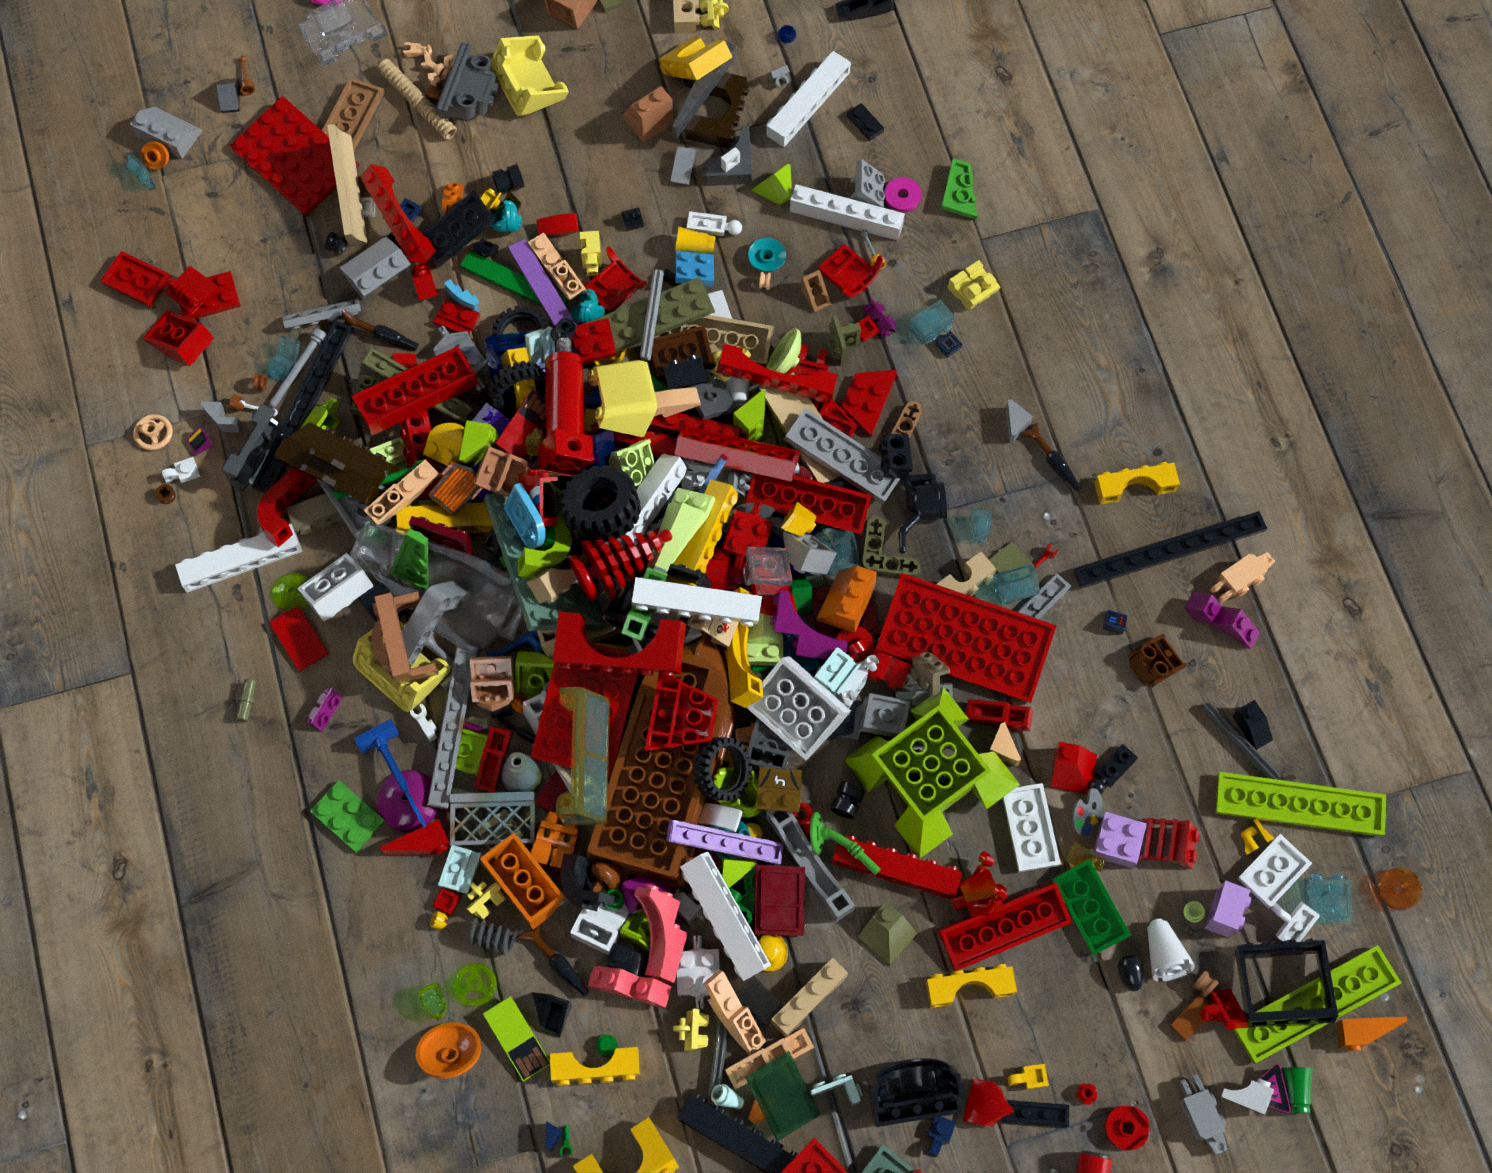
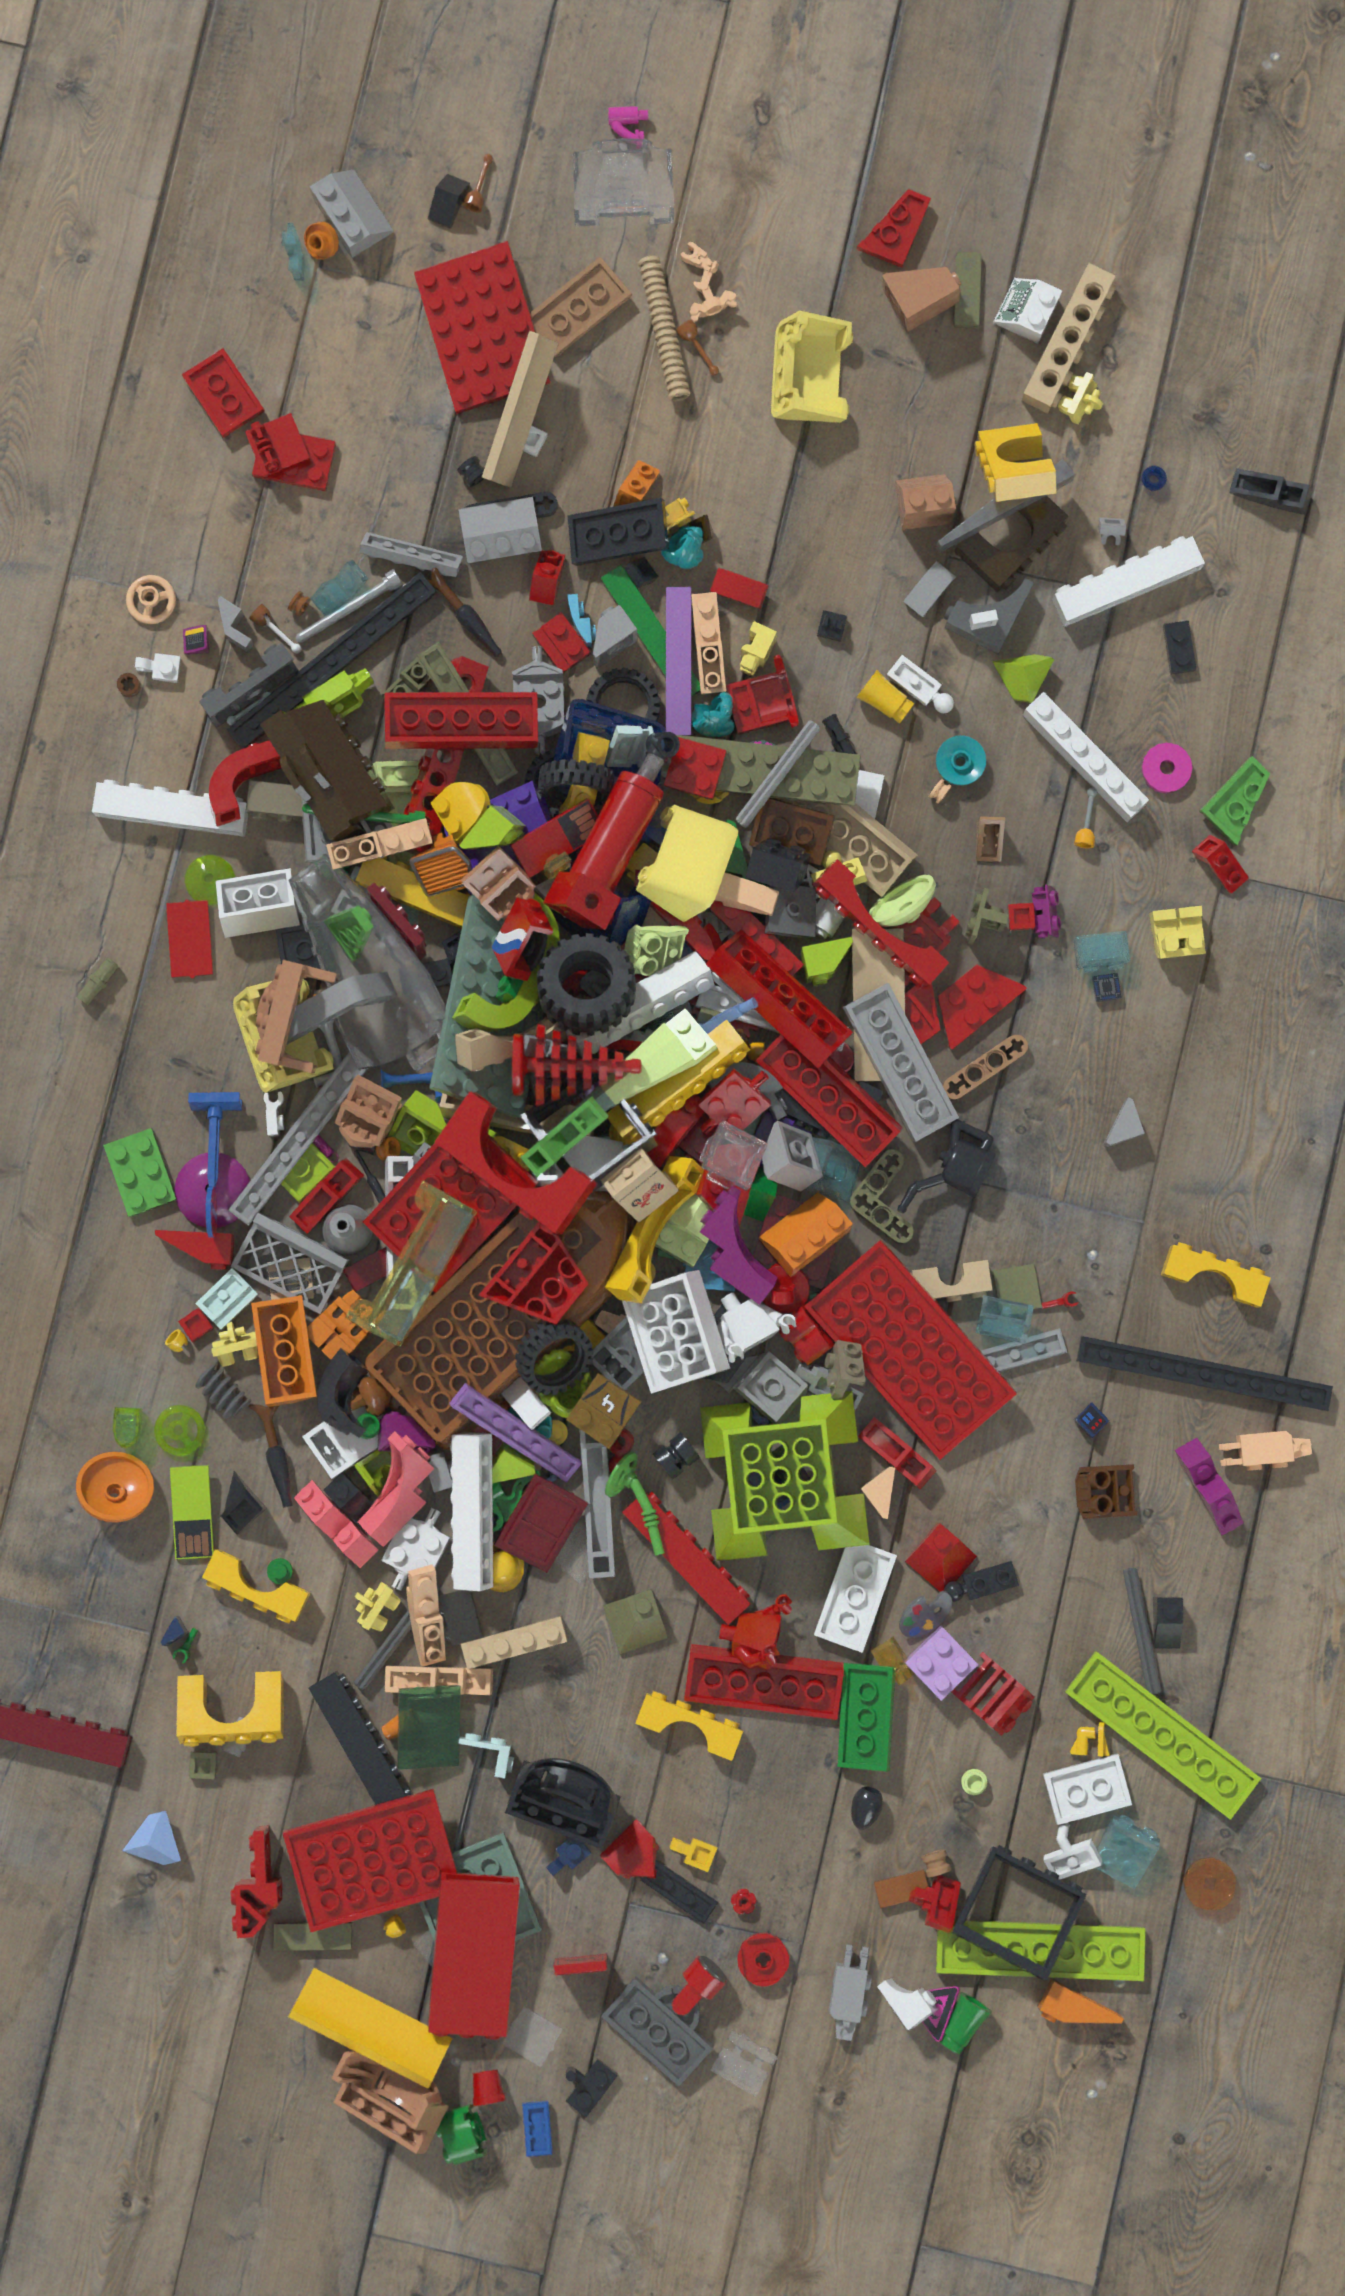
camera: 30 degrees right, 15 degrees up
red slope [142,311,214,366] -> none
magenta hinge [306,687,343,732] -> none
red arch [360,164,436,264] -> none
dark blue plate [400,198,422,223] -> none
dark grey brick [436,42,499,120] -> none
black wheel [492,164,525,195] -> none
medium azure tile [504,483,545,549] -> none
white brick [631,577,762,627] -> none
dark azure plate [675,251,714,287] -> none
light aqua cone [711,1084,744,1110] -> none
light grey tile [728,472,751,500] -> none
yellow slope [781,502,816,537] -> none
light aqua plate [814,647,861,697] -> none
red piece [818,244,883,298] -> none
light grey plate [851,159,885,208] -> none
black brick [878,433,913,479] -> none
clear light blue leg [970,509,992,543] -> none
black piece [1021,423,1082,492] -> none
white cone [1147,919,1195,982] -> none
lavender brick [1204,881,1251,938] -> none
none -> light grey slope [593,605,638,669]
none -> red bracket [1192,835,1249,894]

